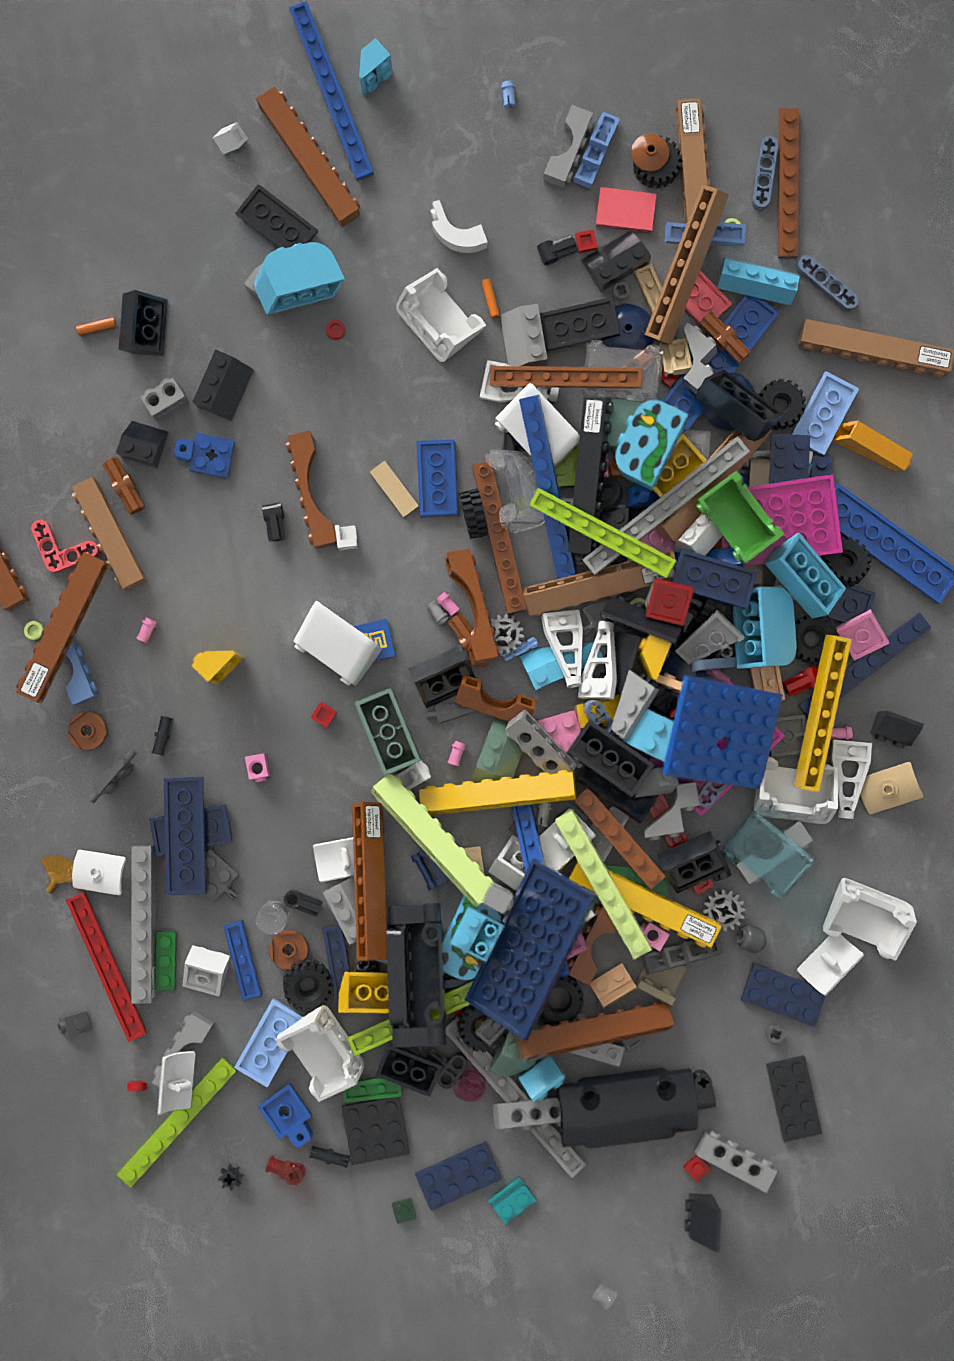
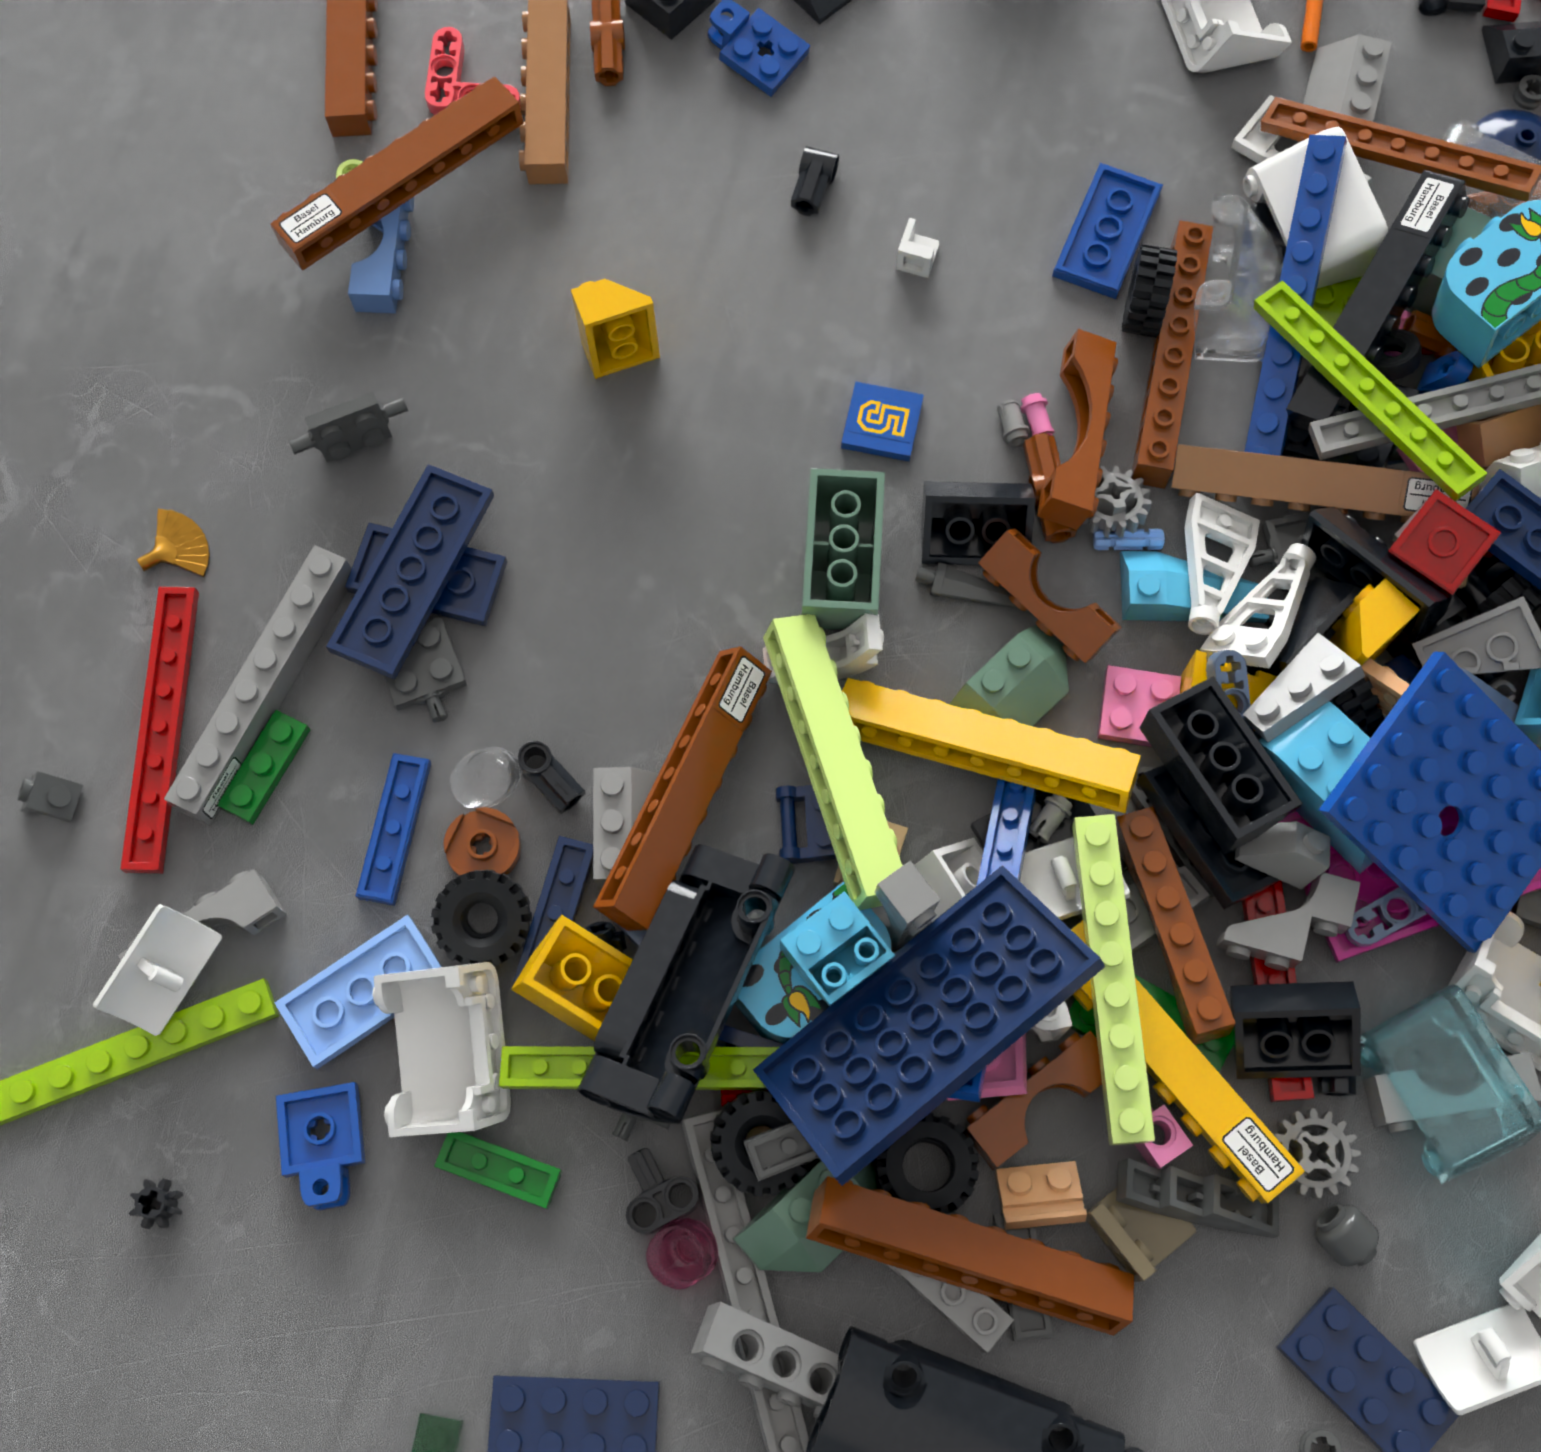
camera: 25 degrees right, 15 degrees down
dark orange plate [68,712,108,750] -> none
white shield [72,850,126,895] -> none
red tile [127,1081,147,1091] -> none
bright pink pin [136,617,157,643] -> none
black pin [152,716,173,756] -> none
white slope [182,945,230,997] -> none
bright pink brick [245,753,271,783] -> none
clear red connector [265,1155,306,1186] -> none
dark orange arch [286,431,337,549] -> none
white windscreen [293,601,383,686] -> none
black pin [309,1145,350,1168] -> none
red plate [310,702,337,728] -> none
white shield [313,837,354,882] -> none
black plate [342,1097,410,1165] -> none
tan tile [370,461,419,518] -> none
black slope [375,1043,443,1097] -> none
bright pink pin [448,741,467,766] -> none
light grey brick [505,709,576,775] -> none
medium azure slope [518,1056,565,1102] -> none
black plate [540,297,620,352] -> none

